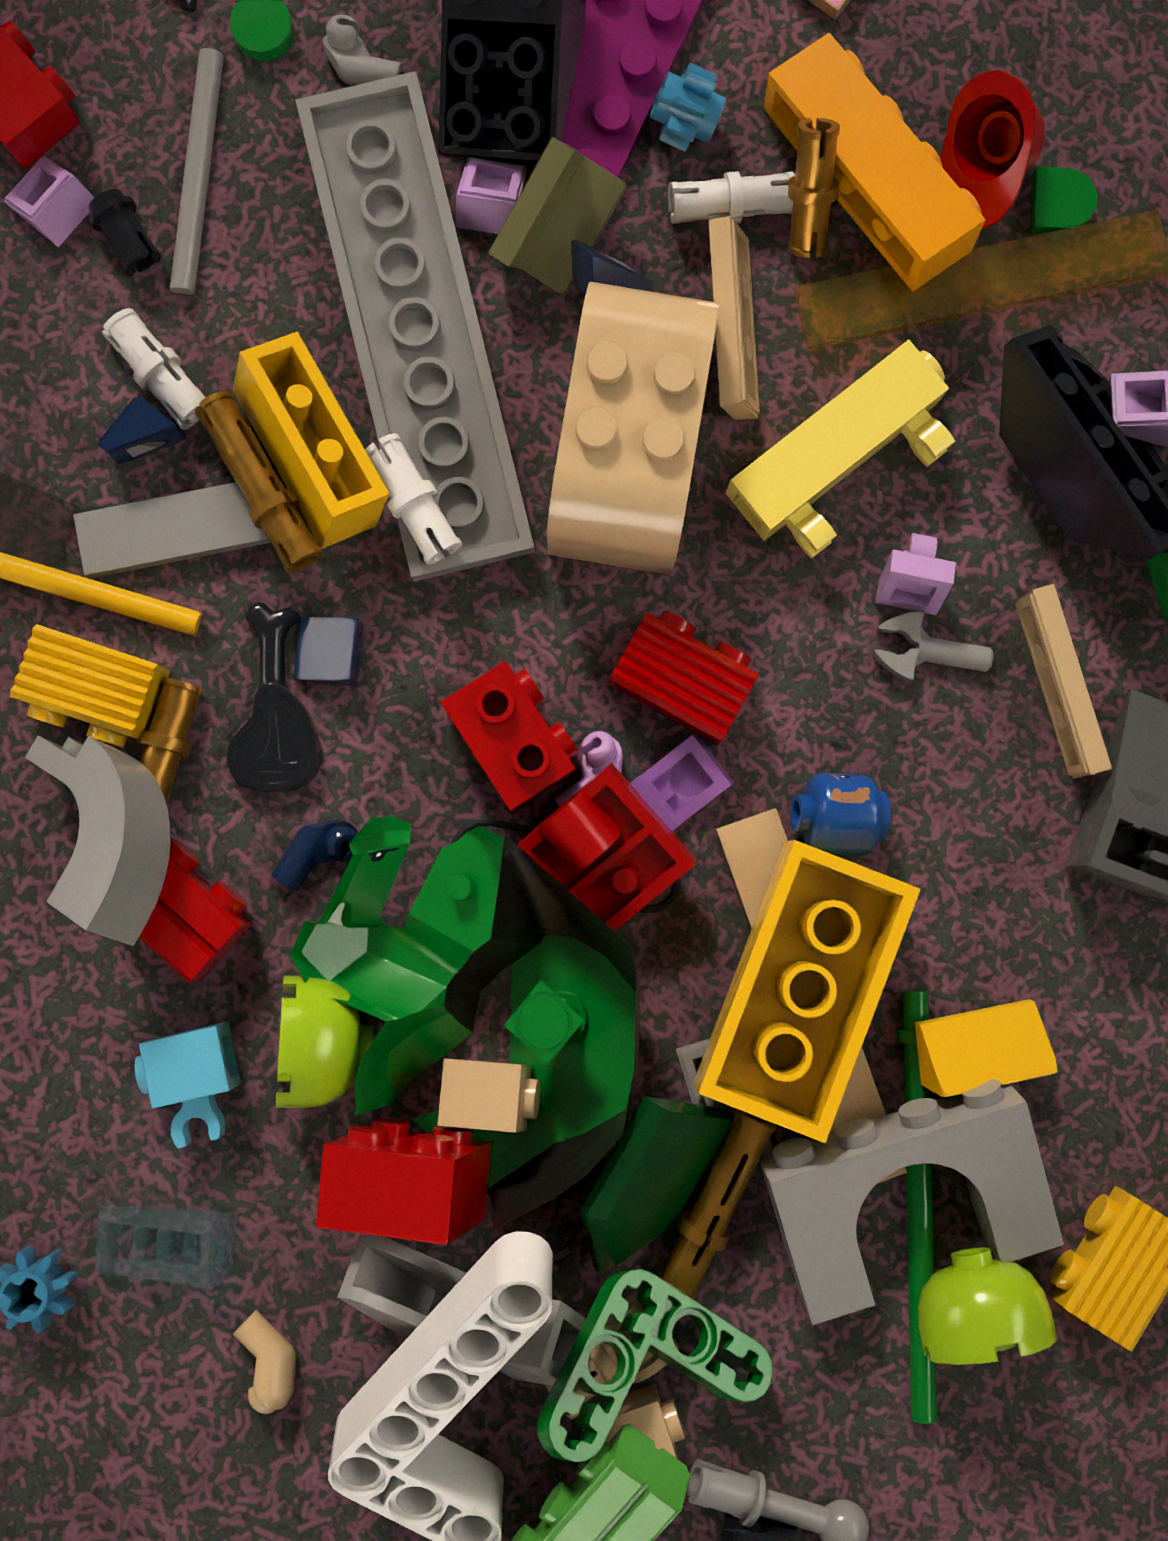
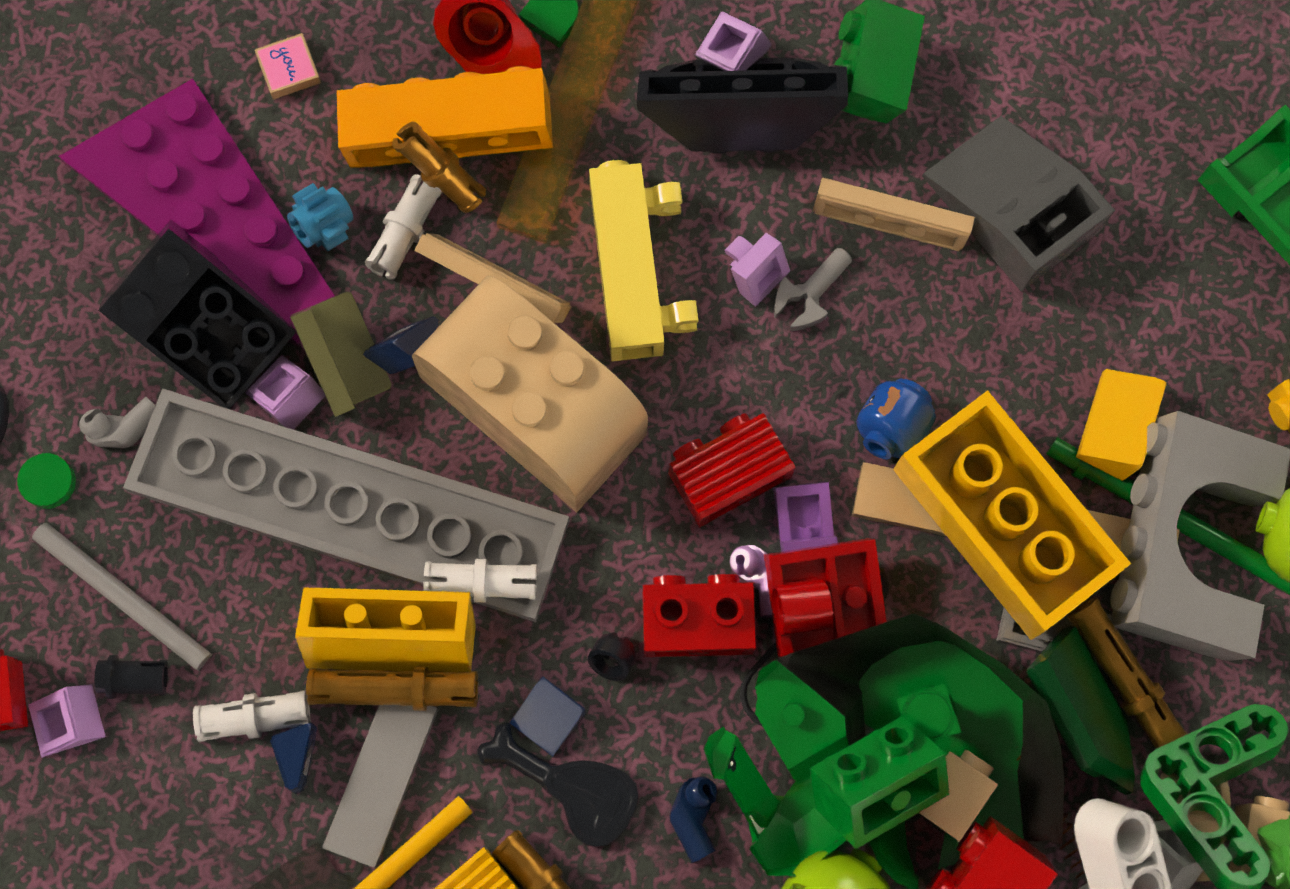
camera: 60 degrees left, 10 degrees down
none -> black hinge [588,632,636,681]
none -> green brick [810,716,949,849]

